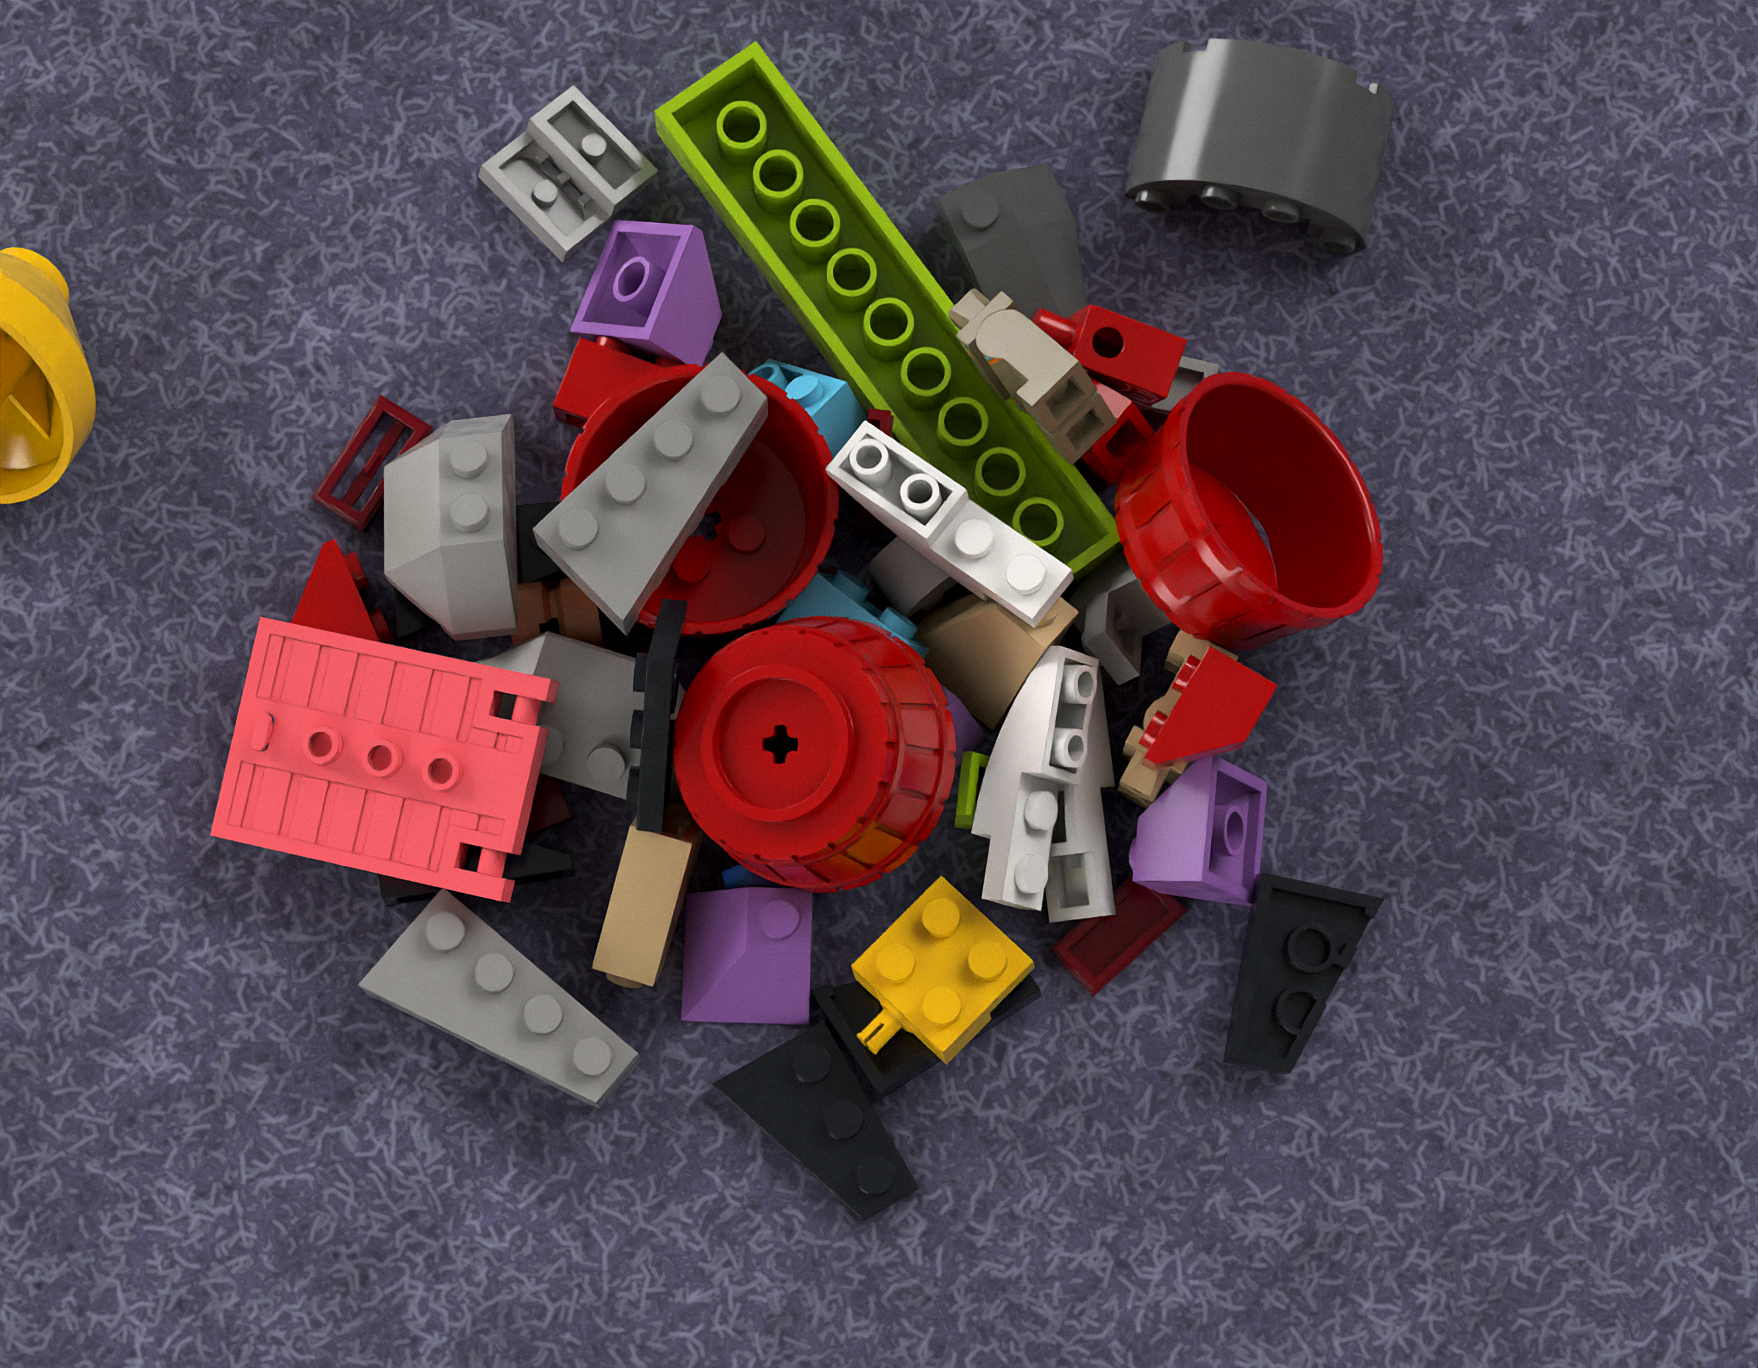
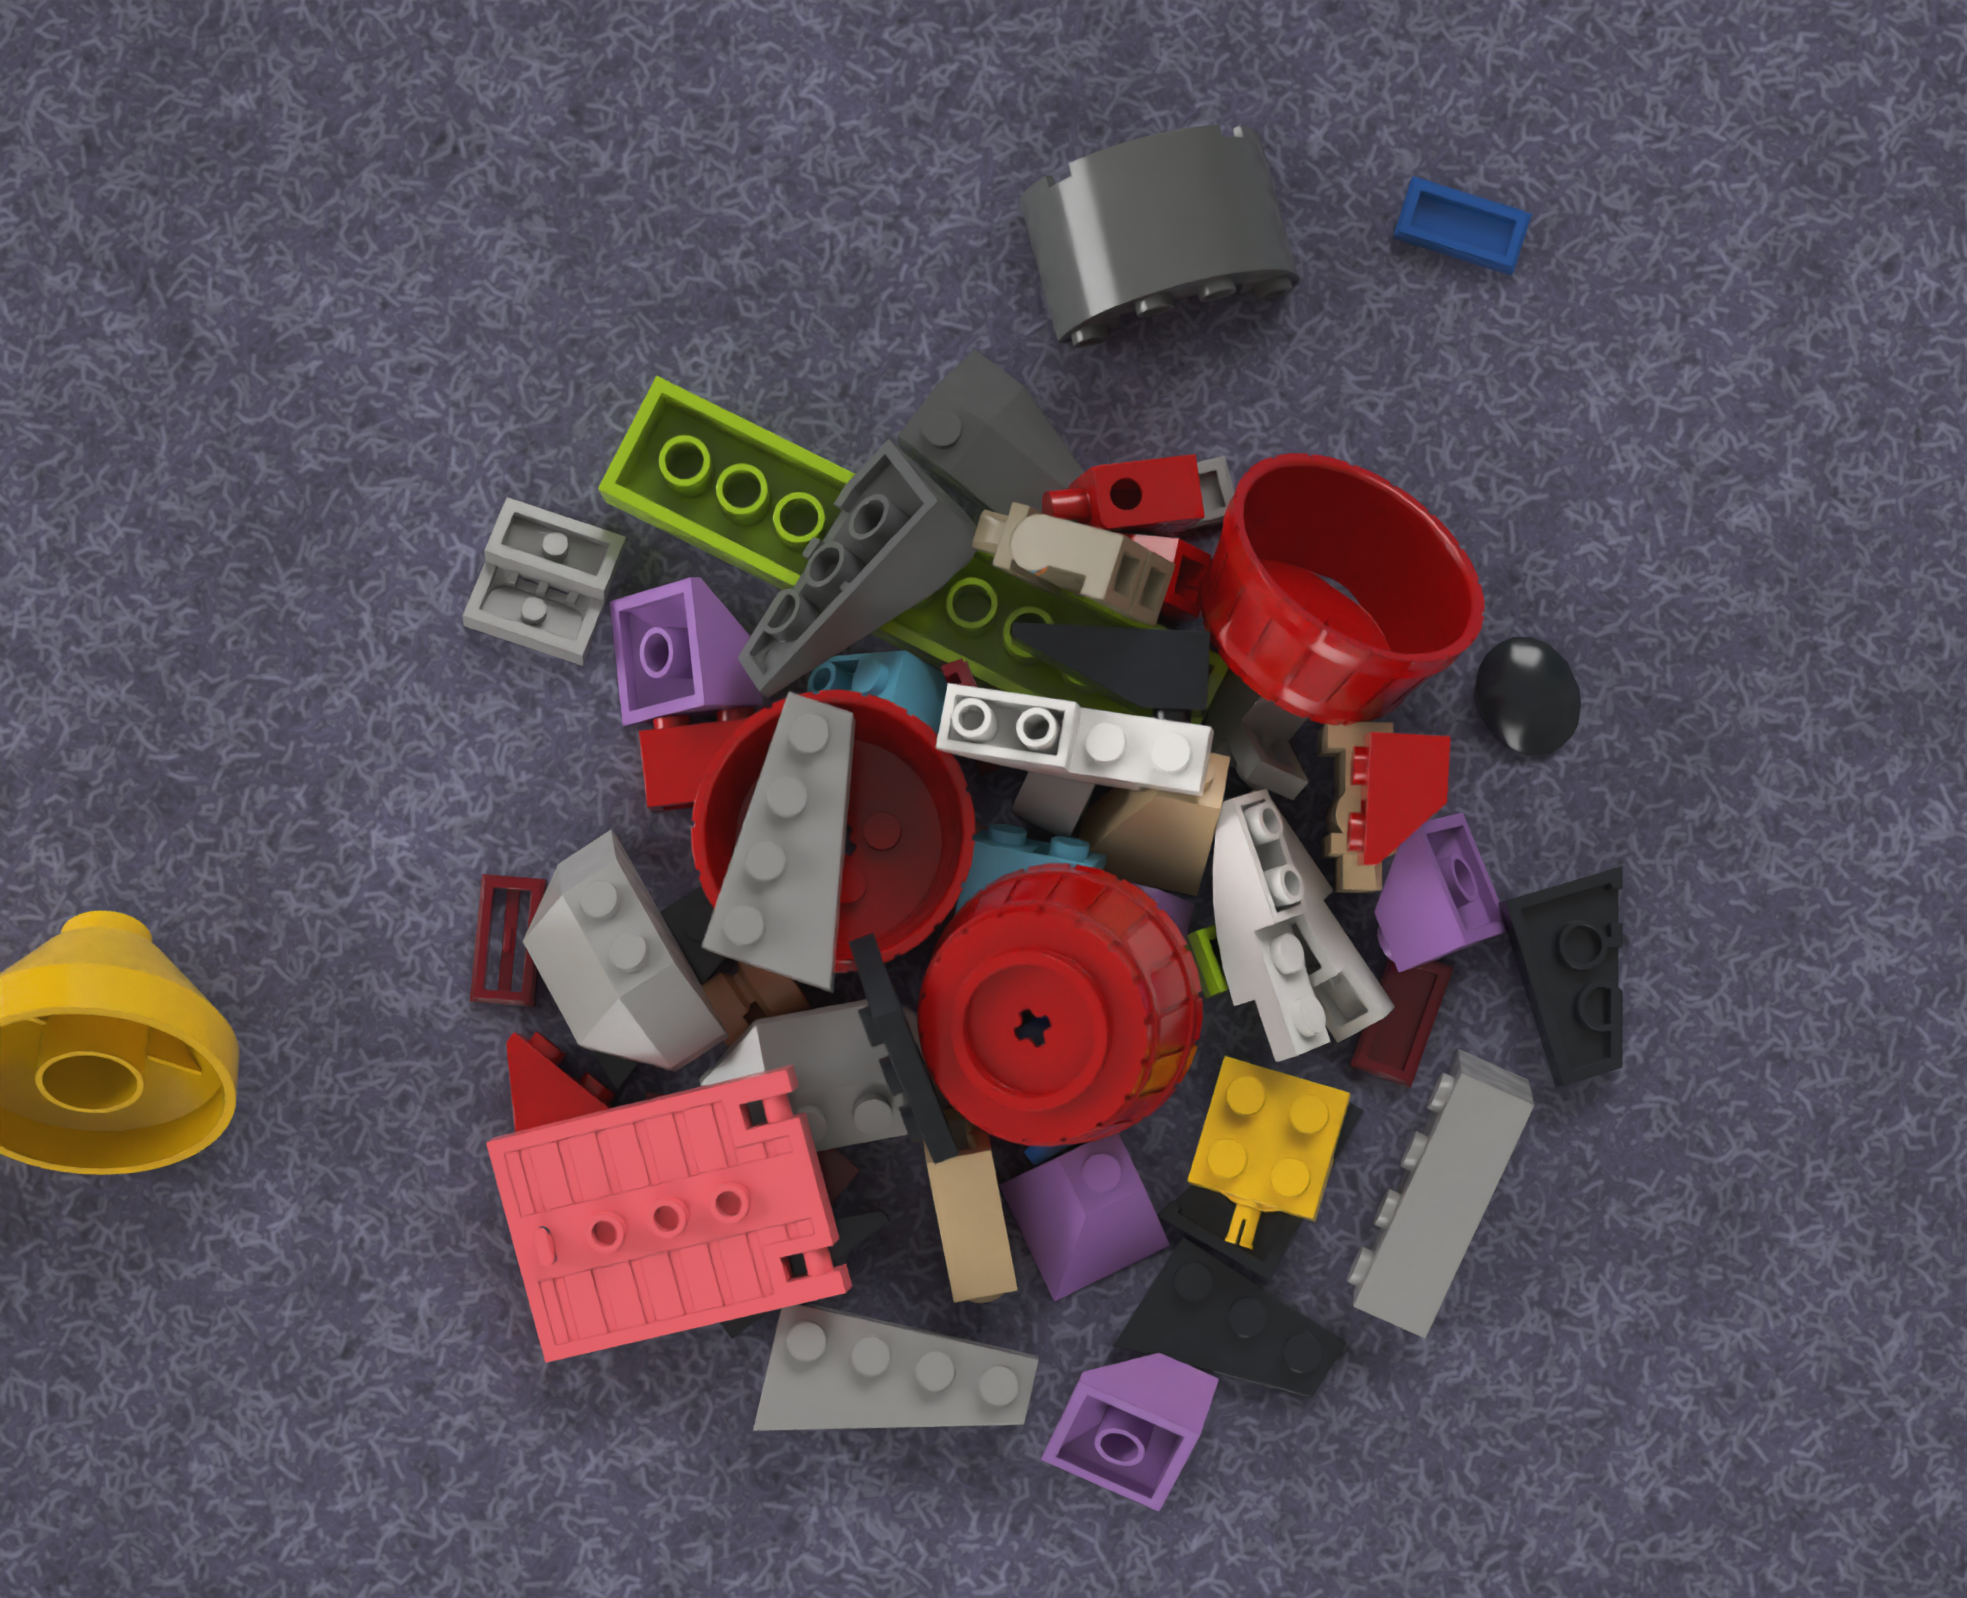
camera: 25 degrees left, 5 degrees up
none -> dark grey wedge [737,439,977,697]
none -> black slope [1012,622,1210,724]
none -> medium lavender slope [1041,1353,1219,1512]
none -> light grey wedge [1347,1049,1535,1338]
none -> blue tile [1392,176,1532,276]
none -> black hat [1474,637,1581,756]

